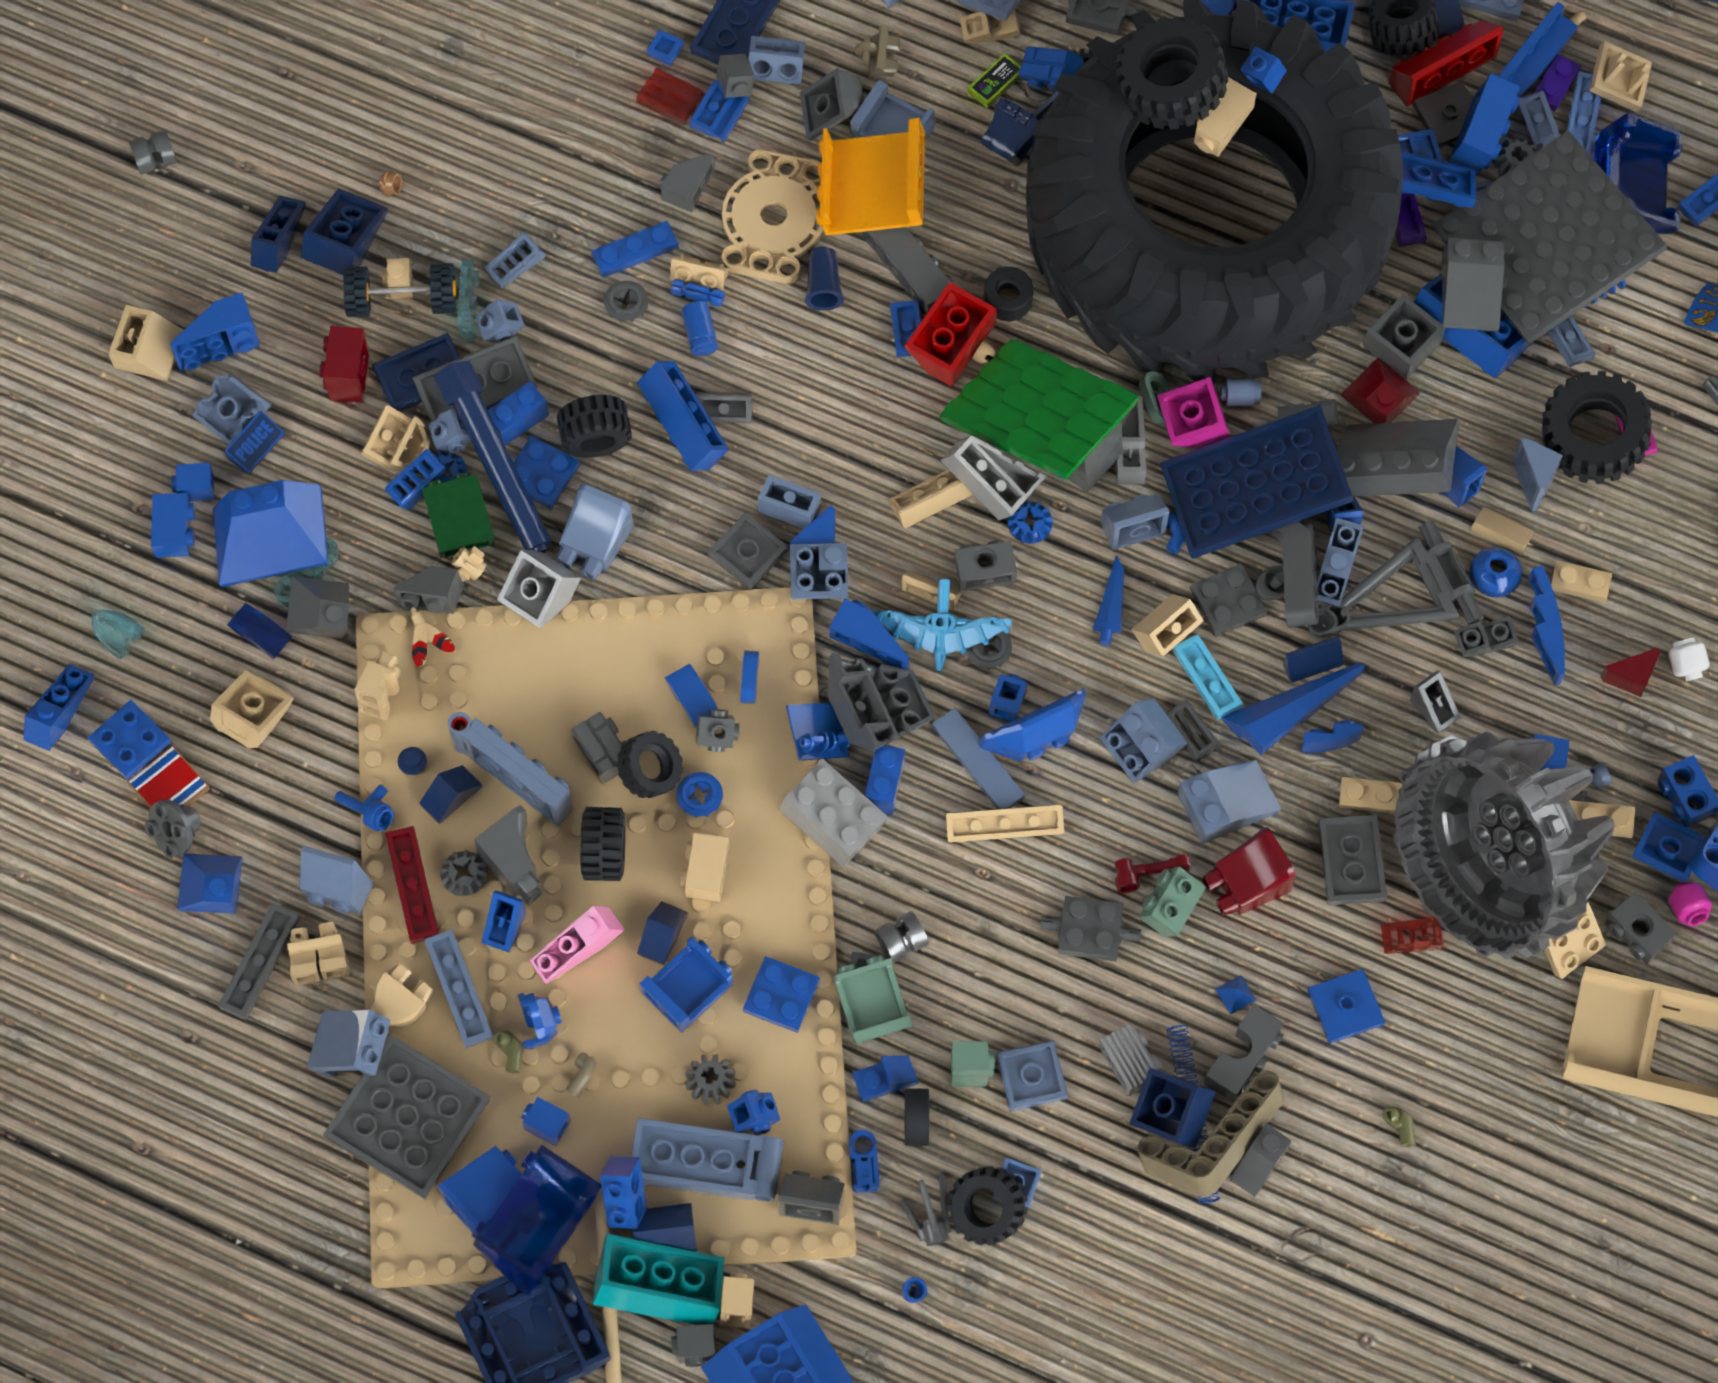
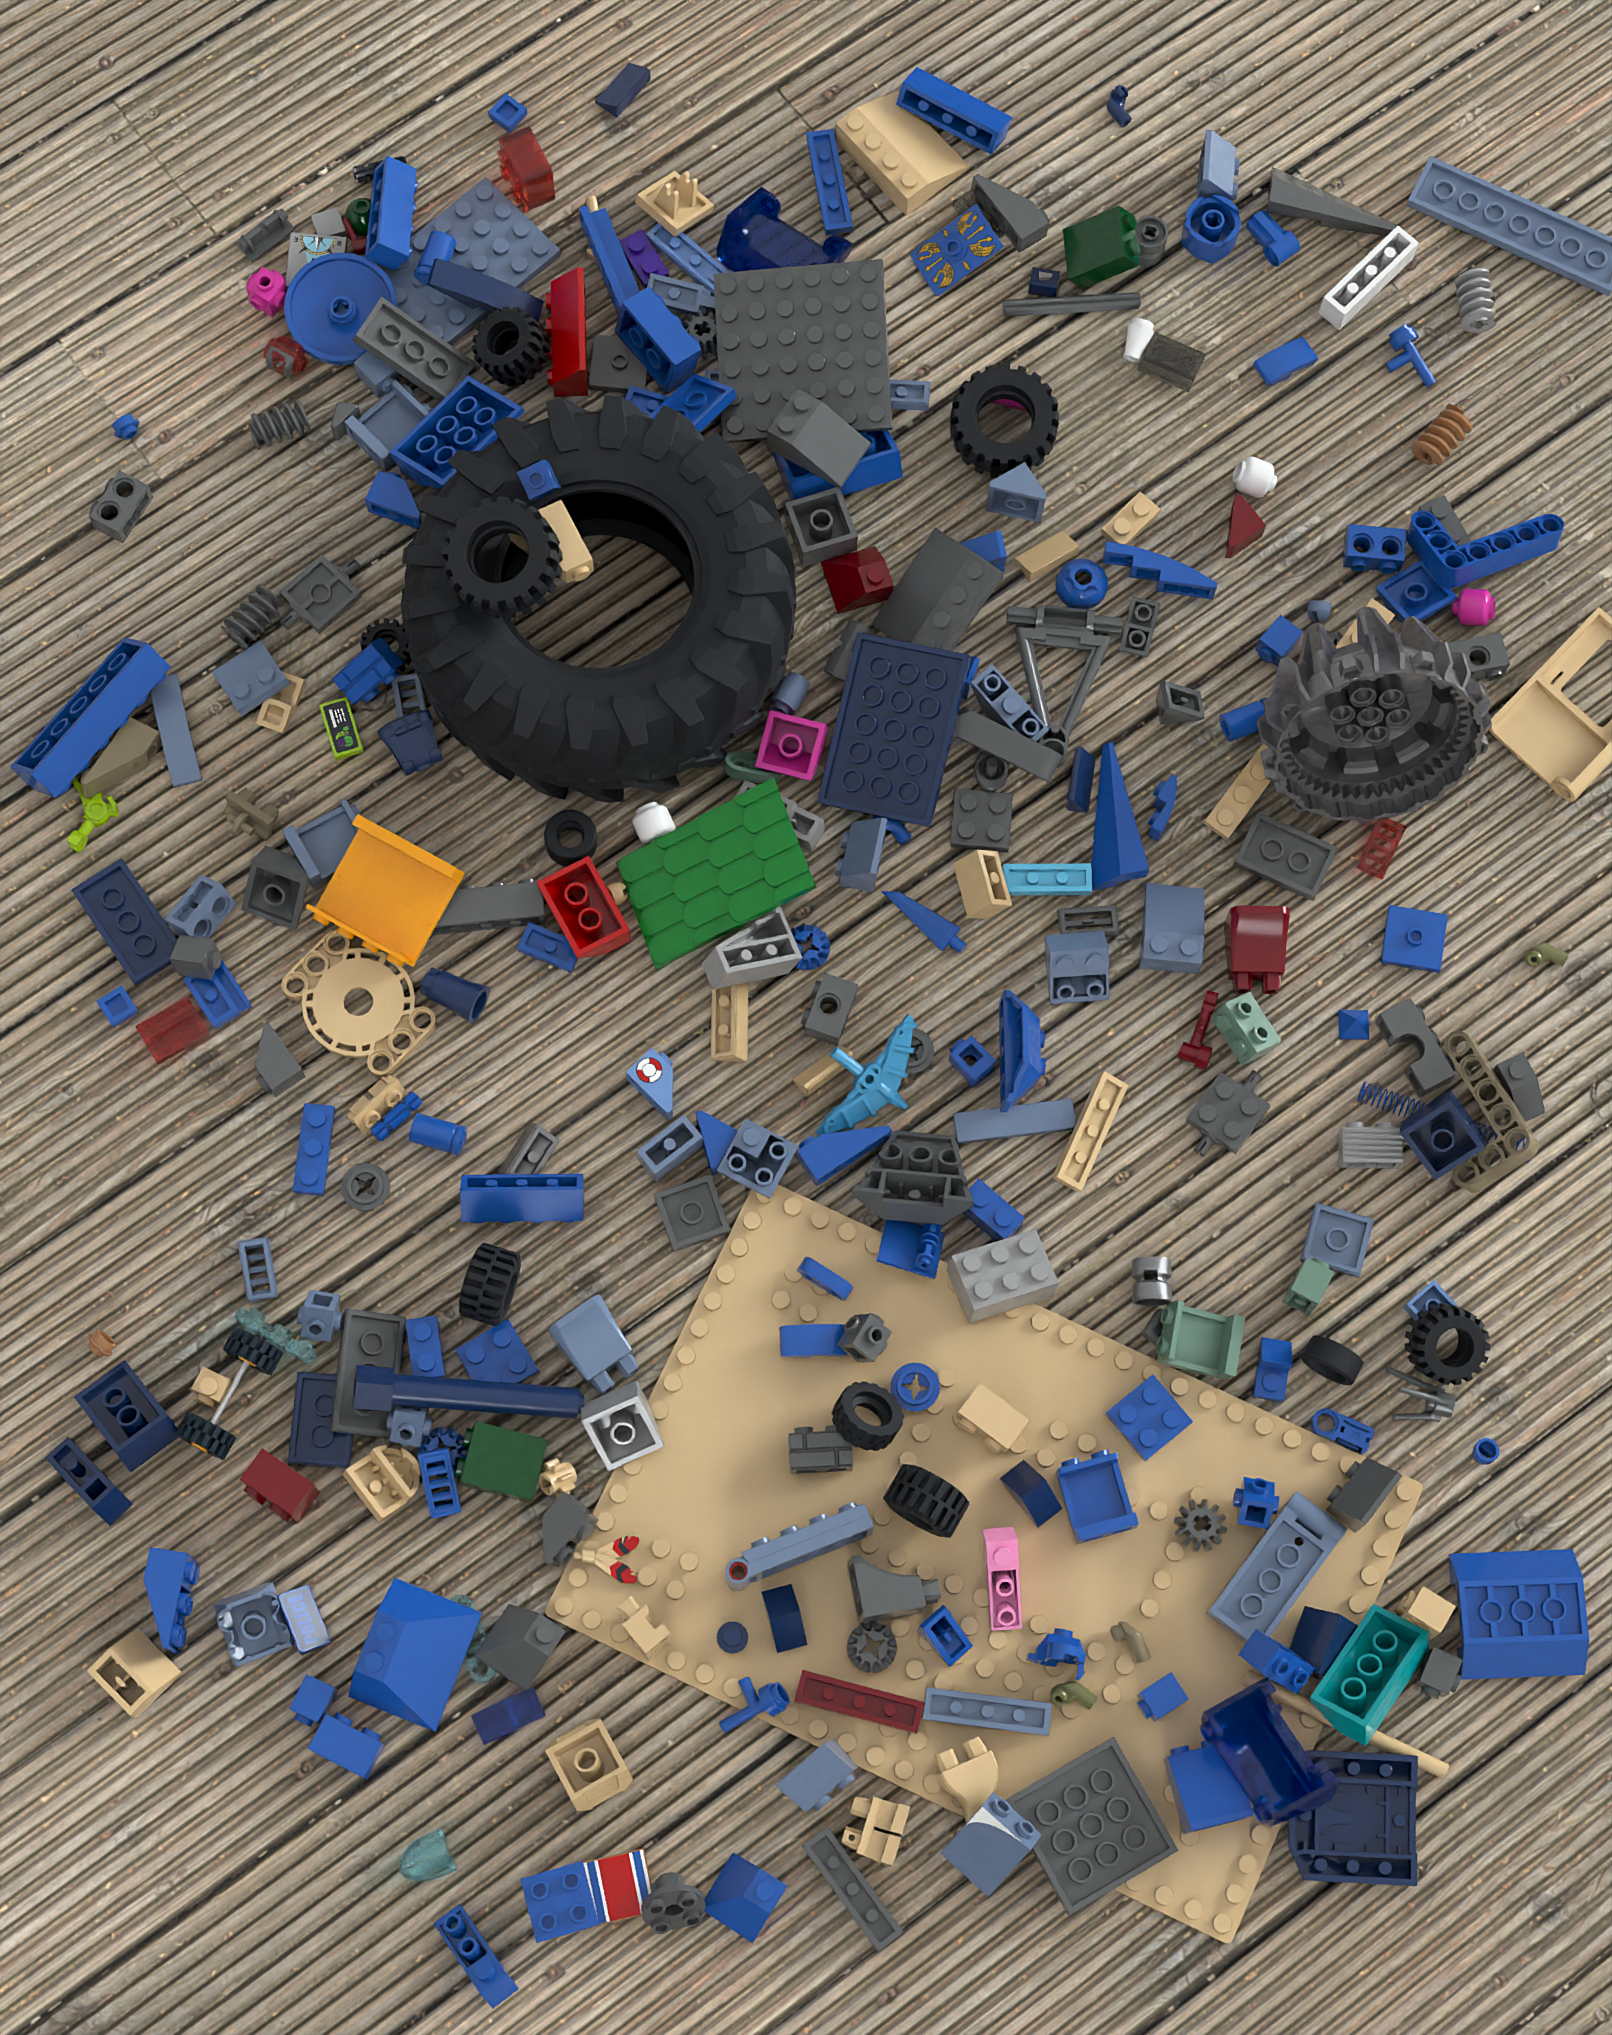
camera: 65 degrees left, 5 degrees up
none -> medium blue slope [626,1048,673,1121]
none -> white head [632,802,676,845]

